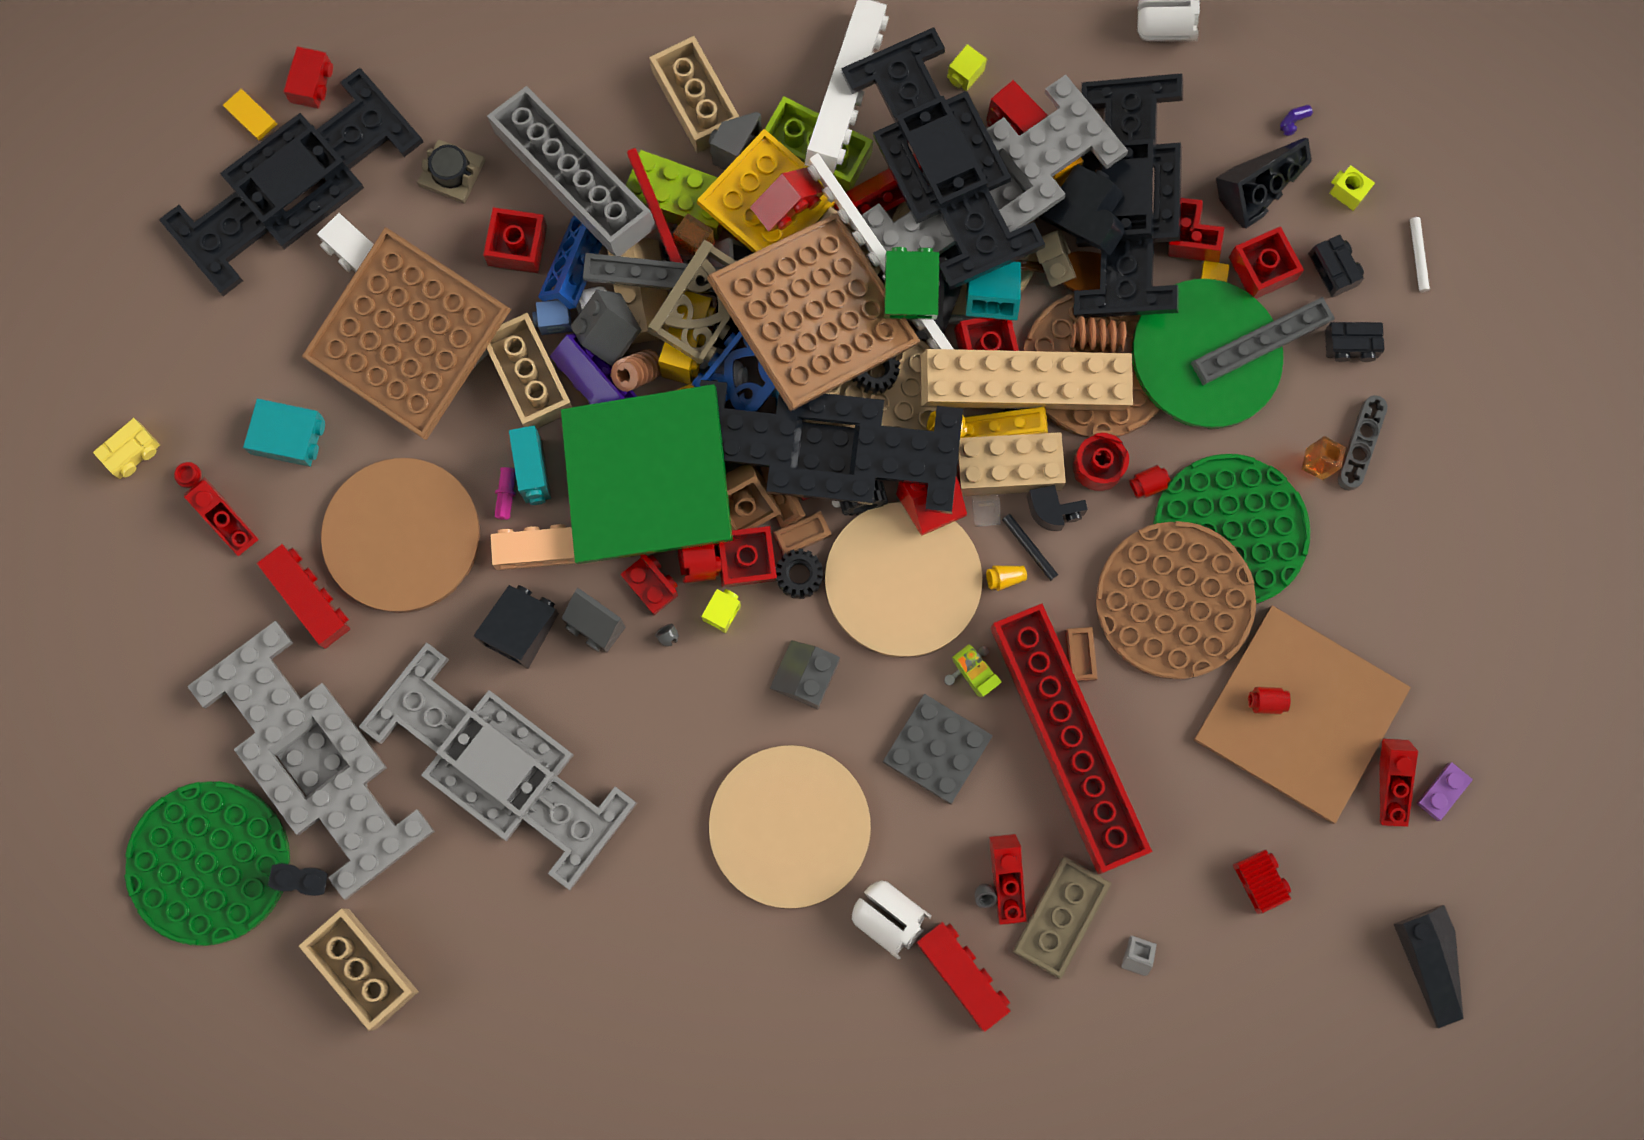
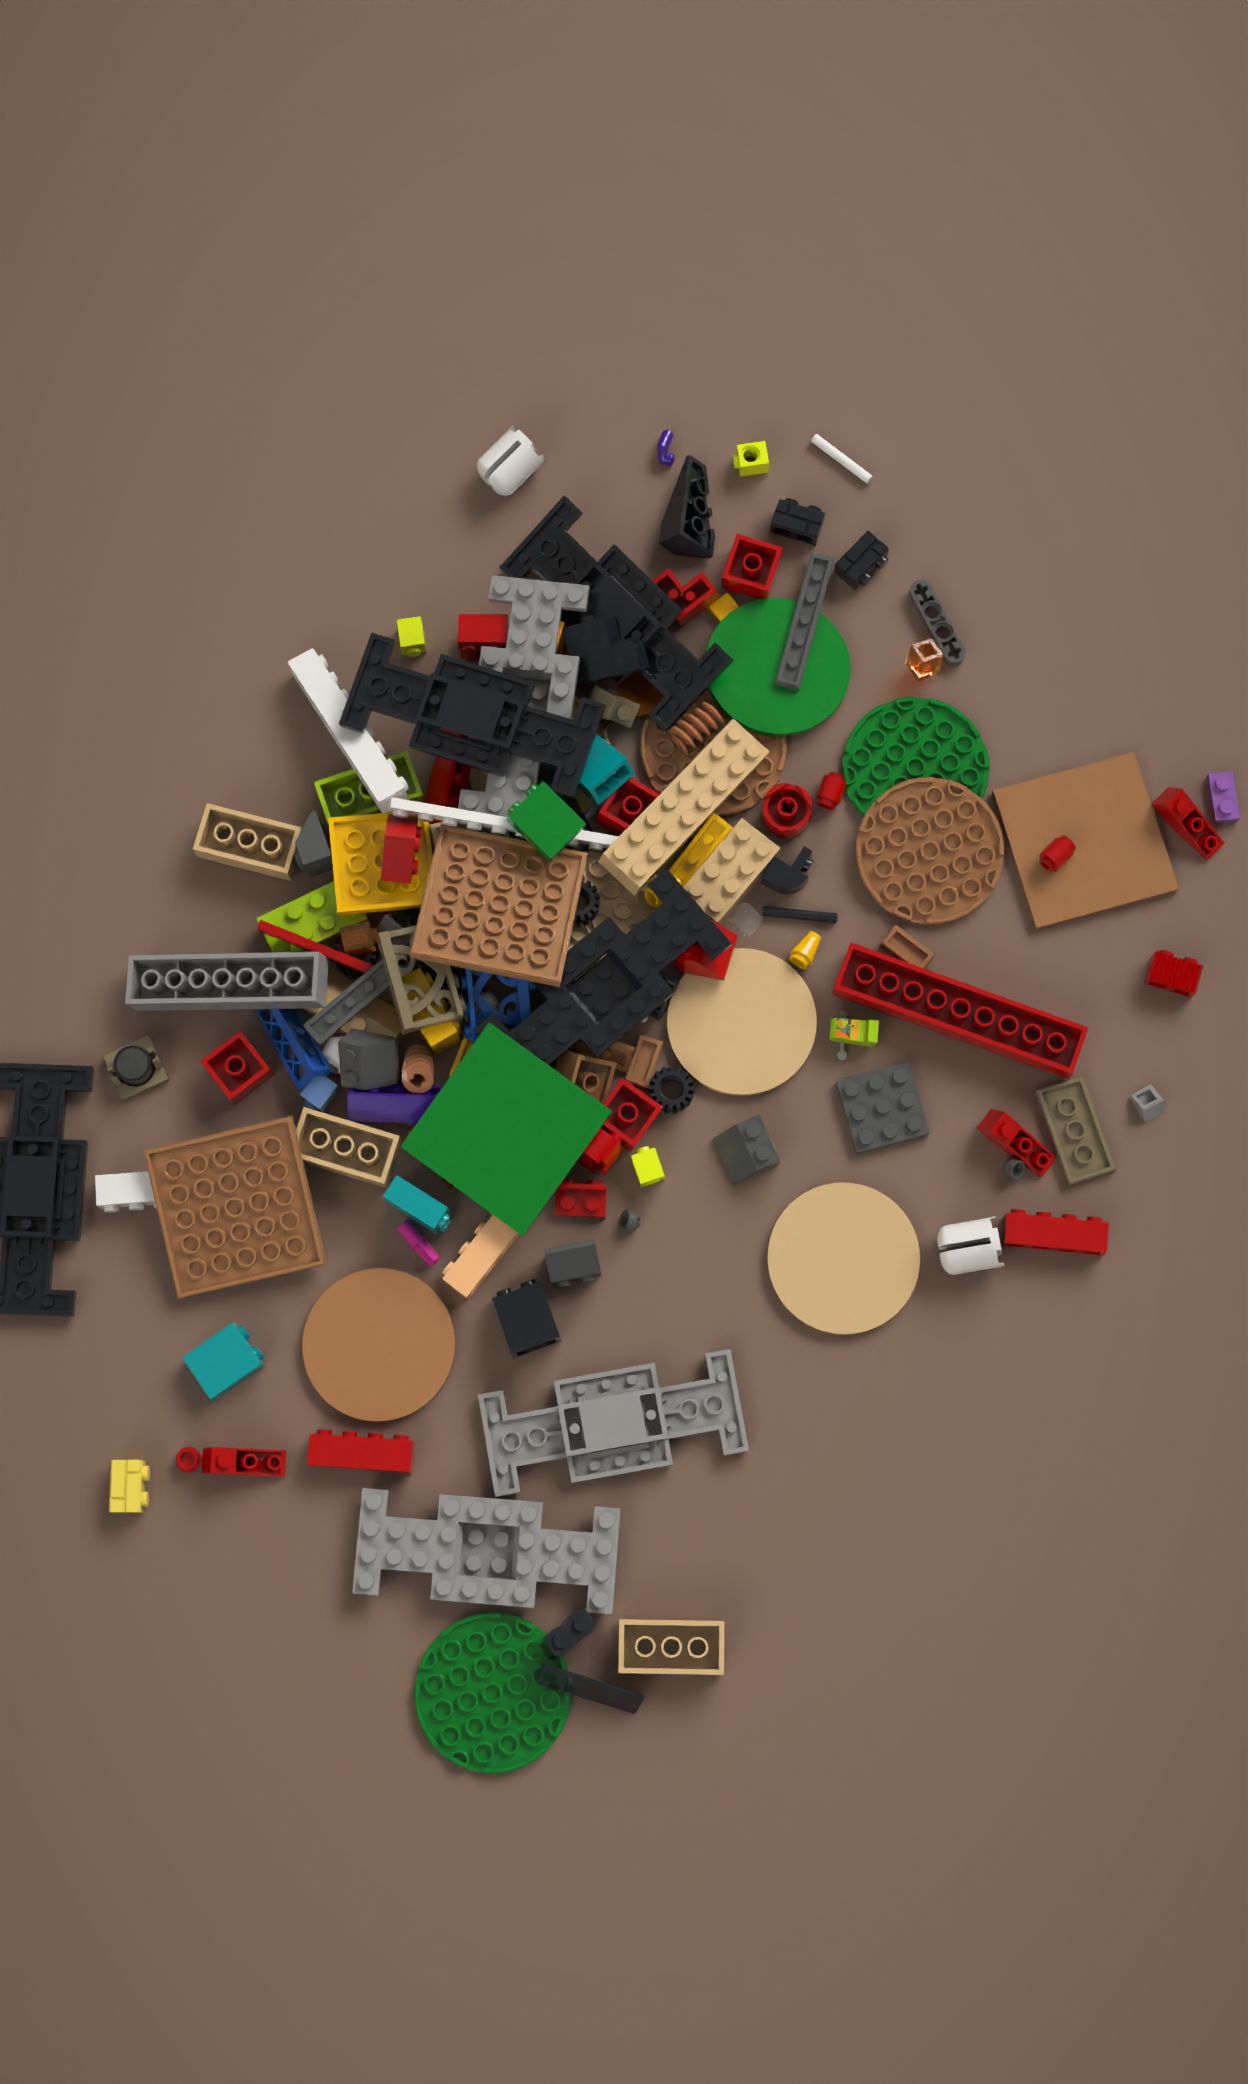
camera: 40 degrees left, 0 degrees up
none -> black slope [536,1664,644,1714]

